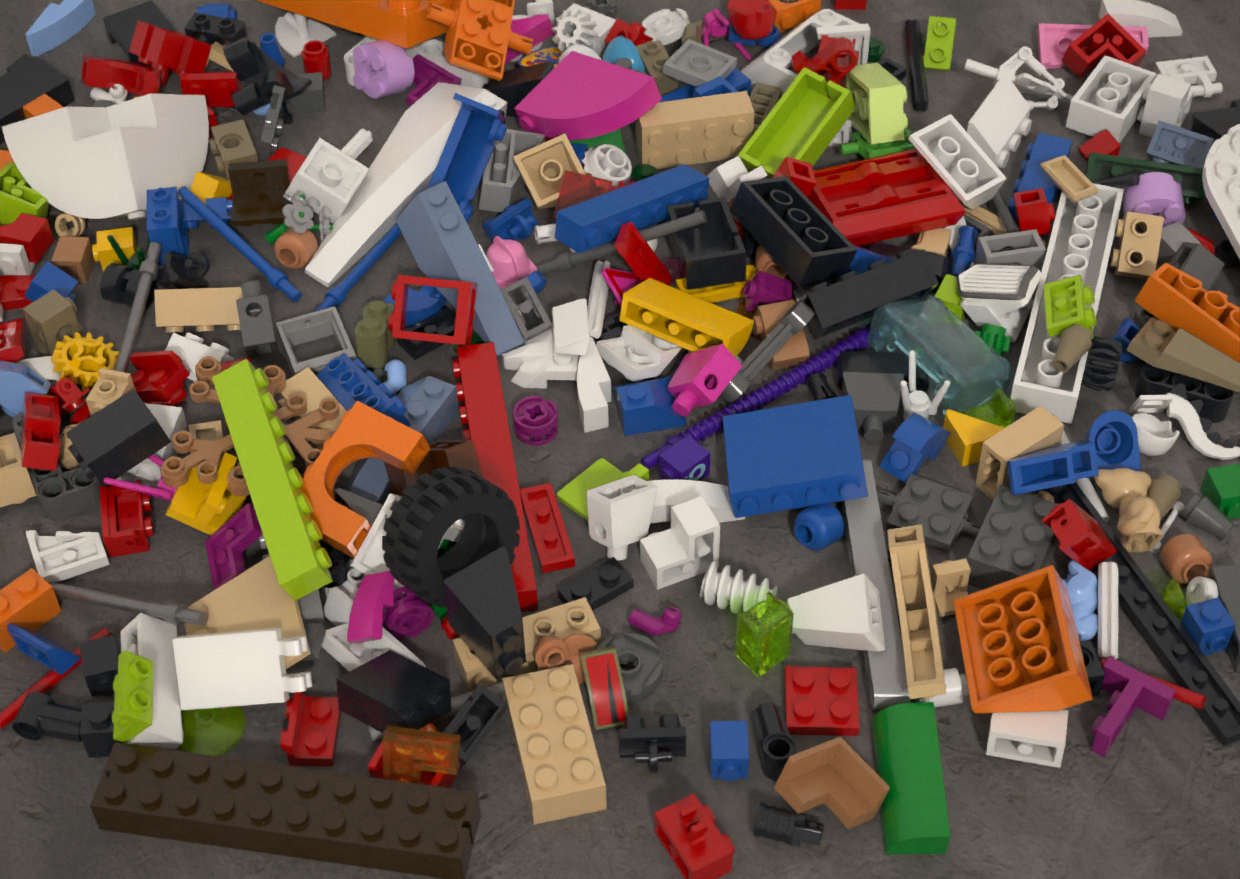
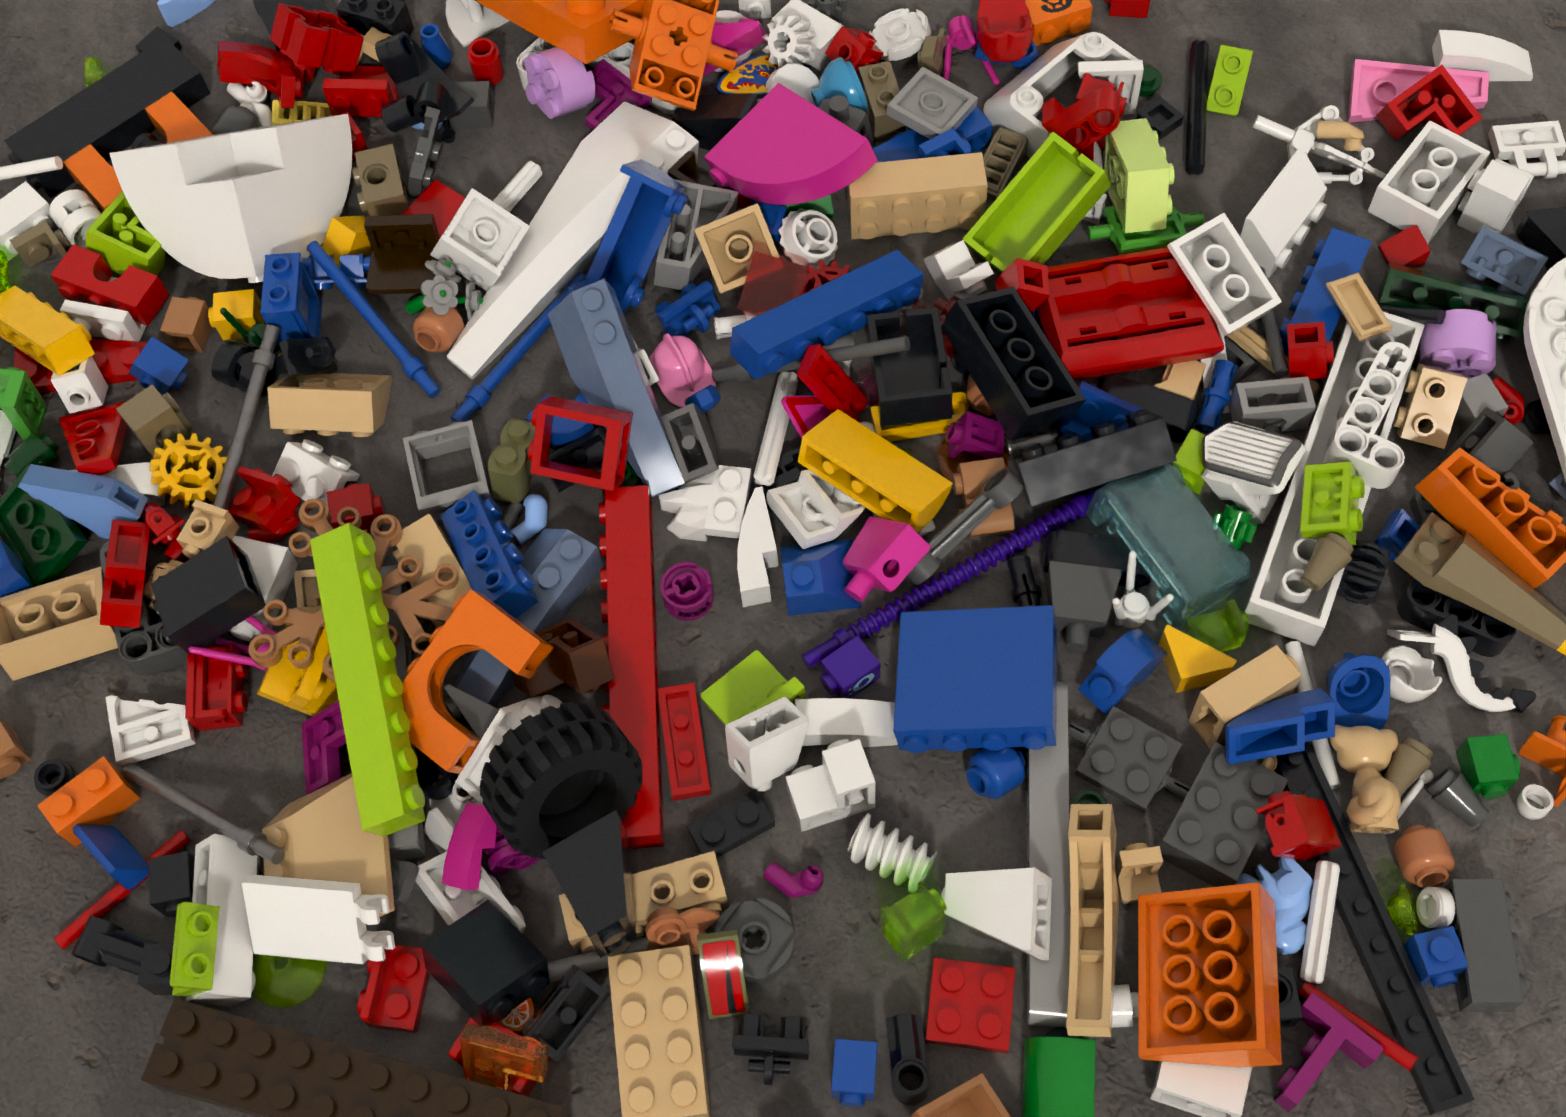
camera: 10 degrees right, 15 degrees up
tan bush [55,213,86,237] -> none
dark grey torso [236,281,279,357] -> none
white slope [552,299,590,356] -> none
dark green plate [631,164,659,182] -> none
none -> tan arm [1317,121,1365,151]
none -> white beam [1326,342,1413,489]

